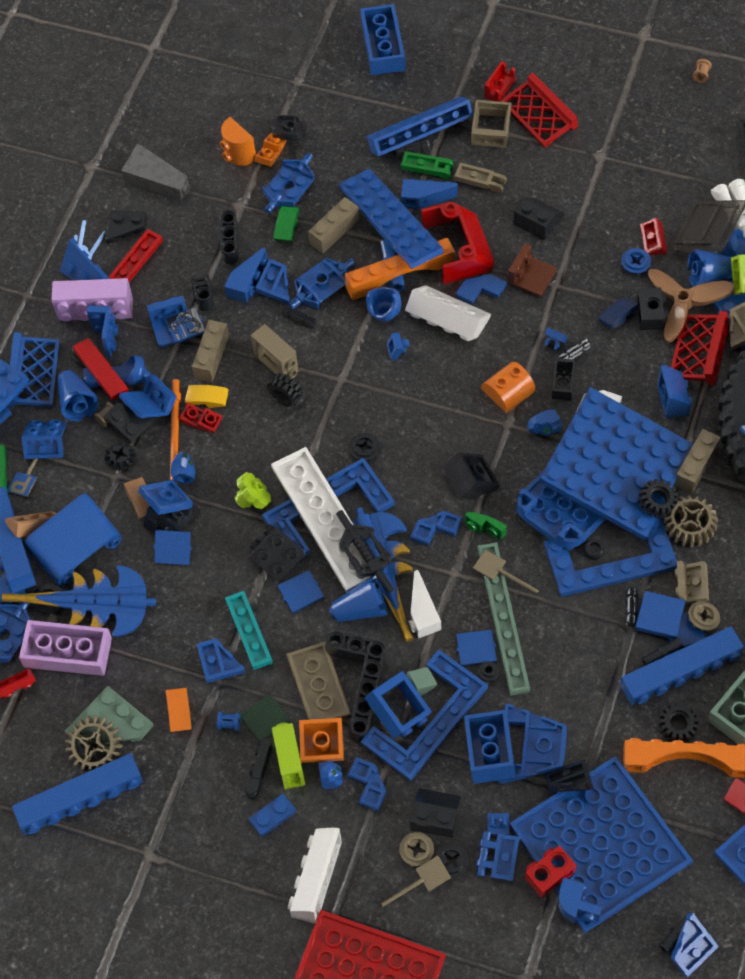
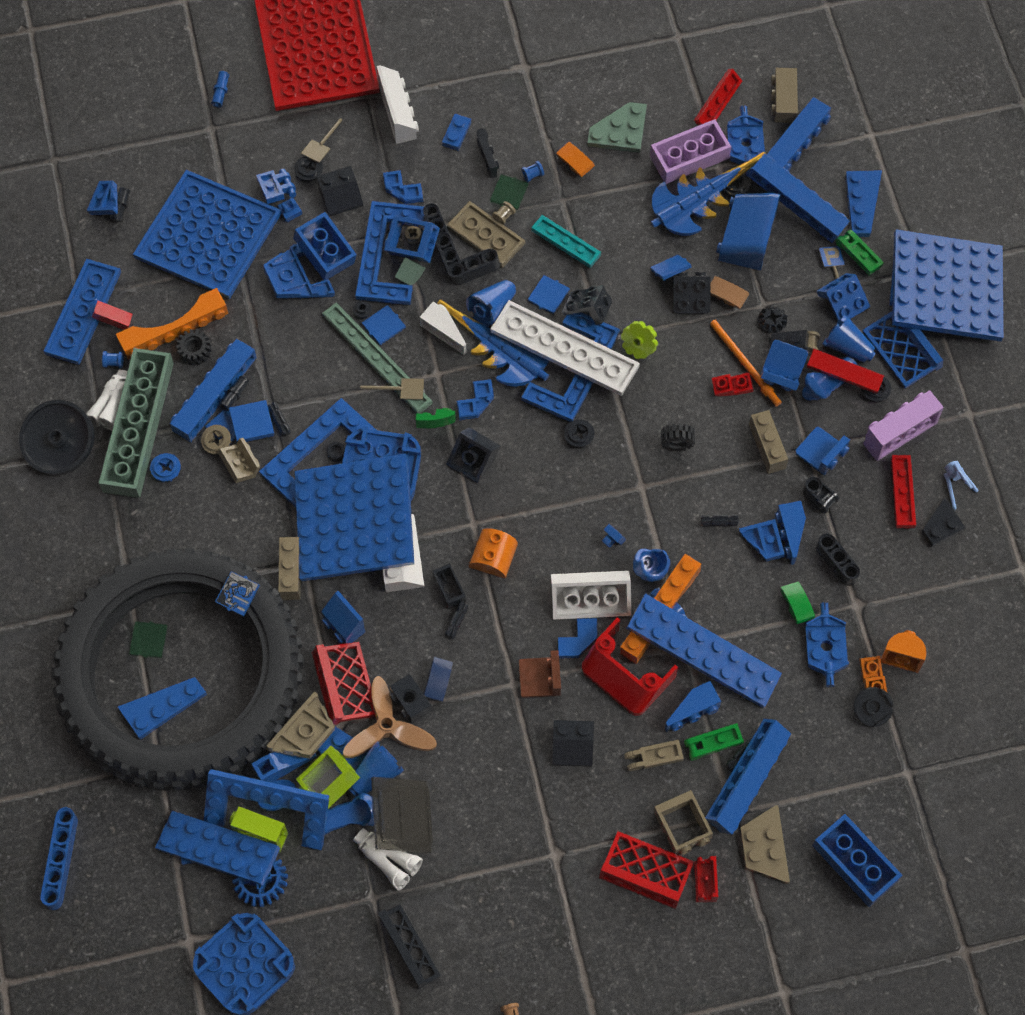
camera: 145 degrees right, 5 degrees up
medium nougat slope [5,511,57,538] -> none
blue brick [12,753,143,835] -> none
blue wing [59,238,109,280] -> none
dark tan gear [65,715,123,771] -> none
blue bracket [87,305,118,358] -> none
flat silver slope [121,144,190,201] -> none
blue tile [138,480,193,515] -> none
piece [165,307,205,344] -> none
blue rock [170,451,196,485] -> none
yellow slope [185,385,229,408] -> none
blue wing [197,638,245,683] -> none
dark tan window [251,324,299,379] -> none
lime window [272,723,305,789] -> none
blue plate [288,258,356,309] -> none
orange brick [299,718,344,763] -> none
dark tan brick [308,197,359,254] -> none
blue rock [319,761,343,789] -> none
black bar [336,510,394,593] -> none
dark tan gear [399,832,434,867] -> none
red brick [525,845,577,898] -> none
blue rock [527,410,562,436] -> none
blue tile [545,327,568,350] -> none
black wing [545,759,594,793] -> none
blue brick [558,877,602,923] -> none
blue gear [621,248,651,275] -> none
black tyre [638,479,678,518] -> none
red slope [640,218,668,255] -> none
dark tan gear [663,494,718,548] -> none
none -> dark tan bush [492,201,516,225]
none -> dark tan wing [740,805,790,884]

